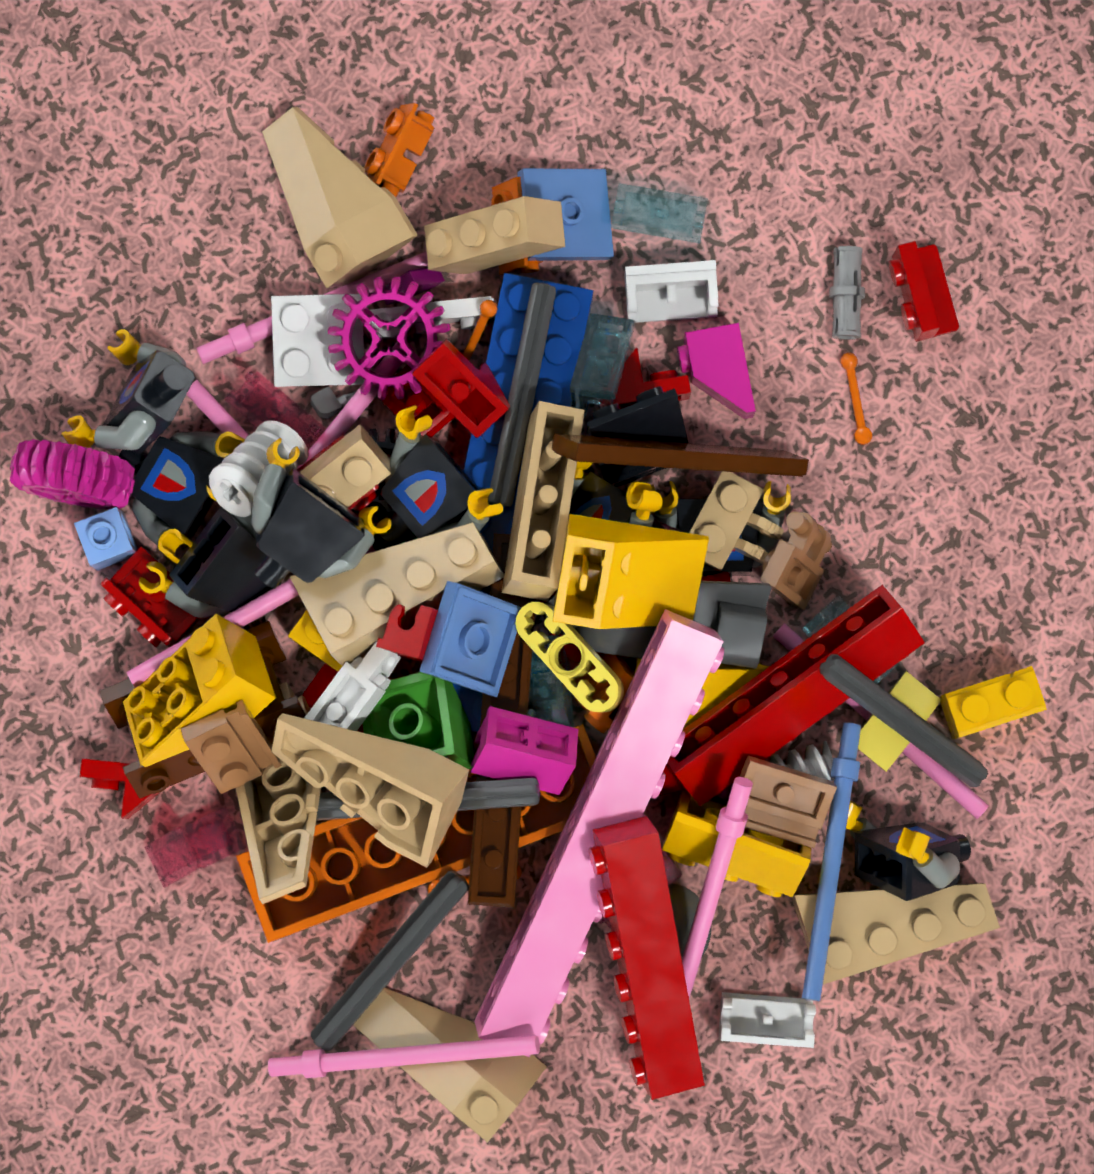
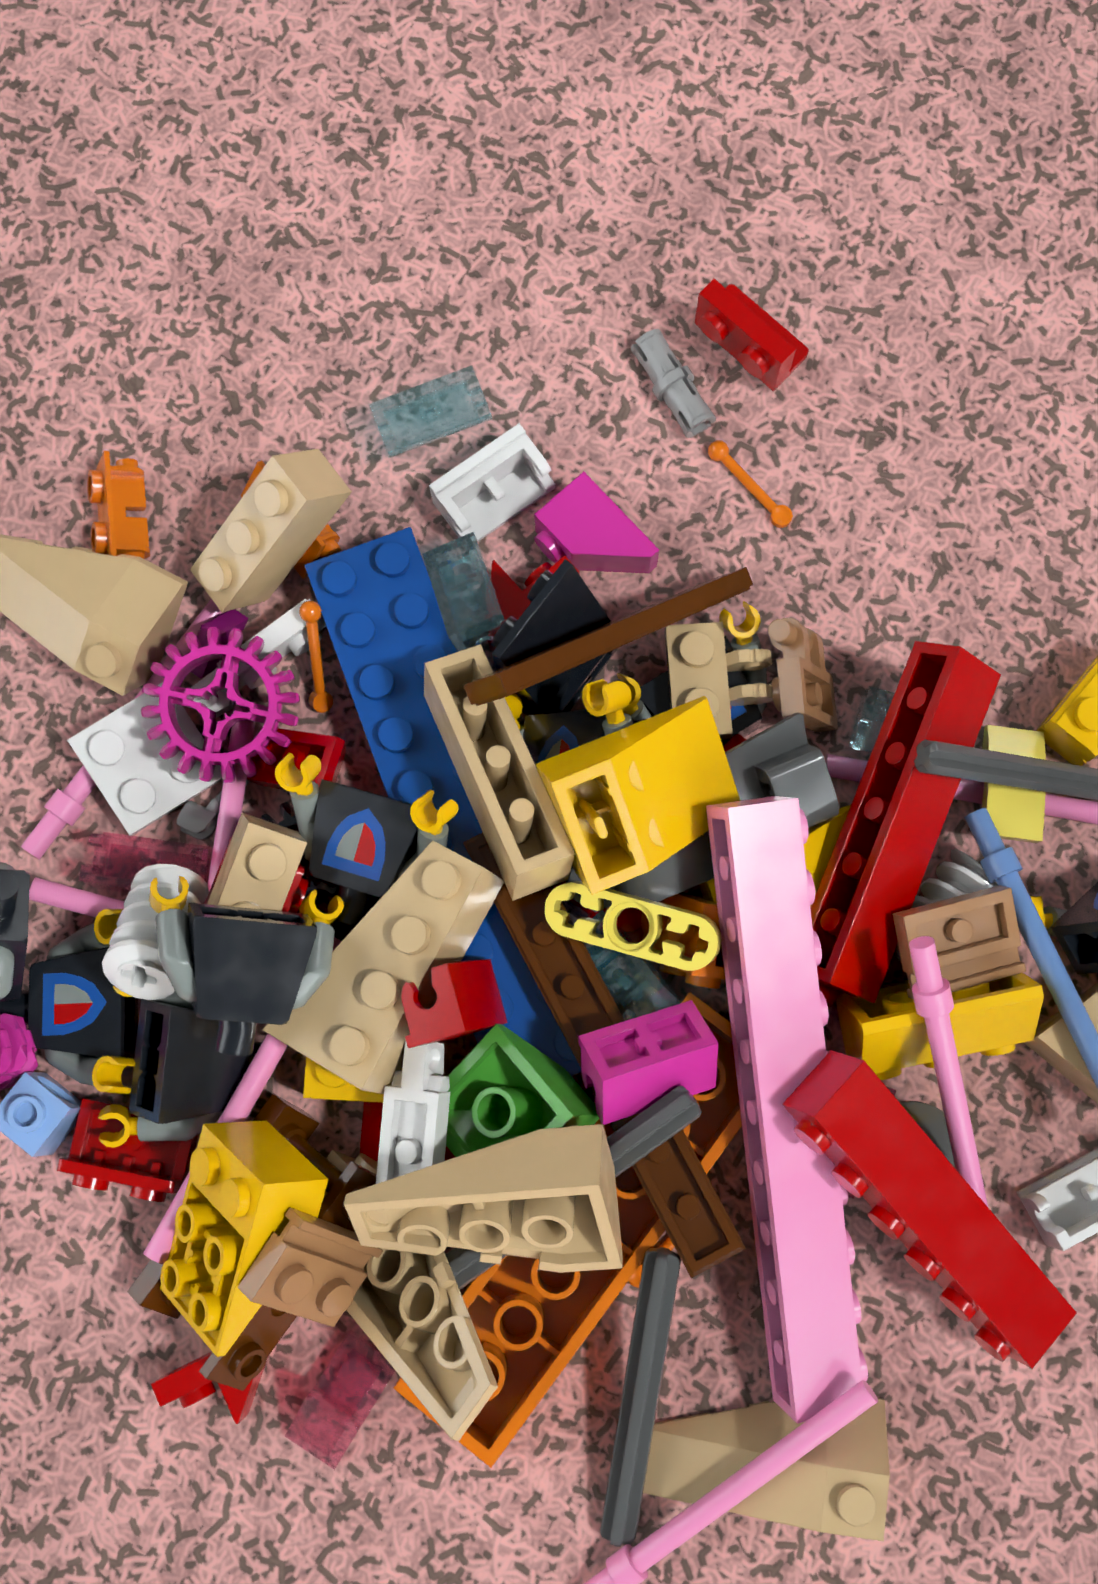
camera: 30 degrees left, 5 degrees down
red slope [412,338,510,438] -> none
medium blue plate [420,581,522,697] -> none
dark grey axle [488,283,556,507] -> none
medium blue plate [517,168,614,261] -> none

